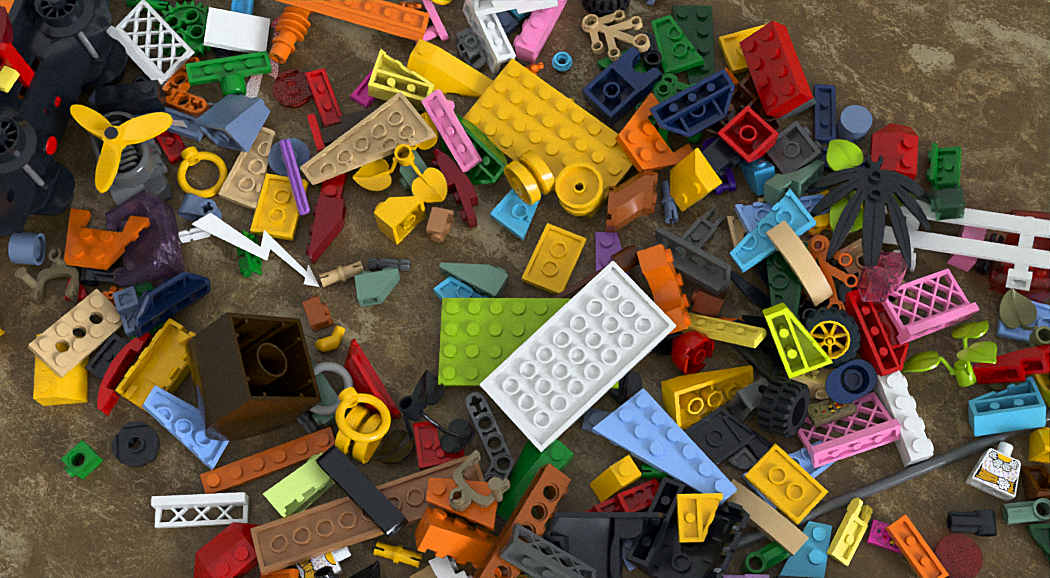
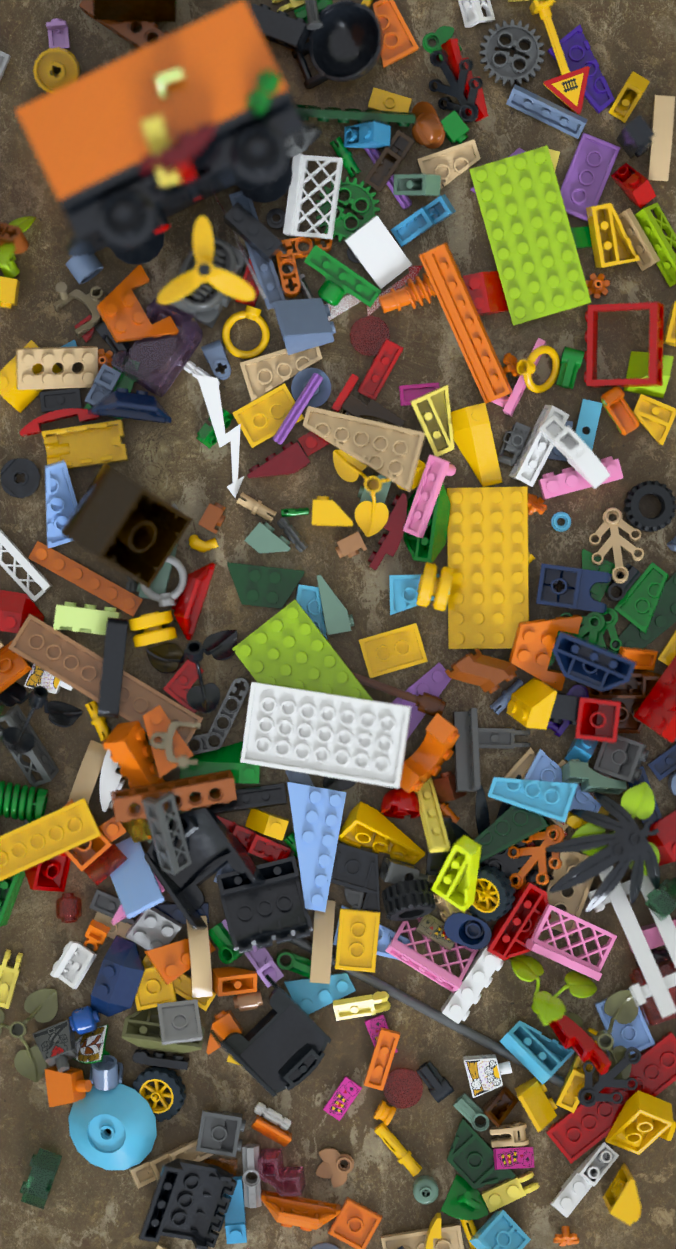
camera: 50 degrees right, 20 degrees up
yellow piece [335,387,391,443] -> none
yellow wheel [555,163,605,217] -> none
yellow wing [676,493,723,543] -> none
tan slope [765,220,833,307] -> none
clear pink brick [857,252,908,302] -> none
none -> black plate [206,783,287,815]
none -> dark green wing [227,563,305,609]
none -> green pin [281,508,309,517]

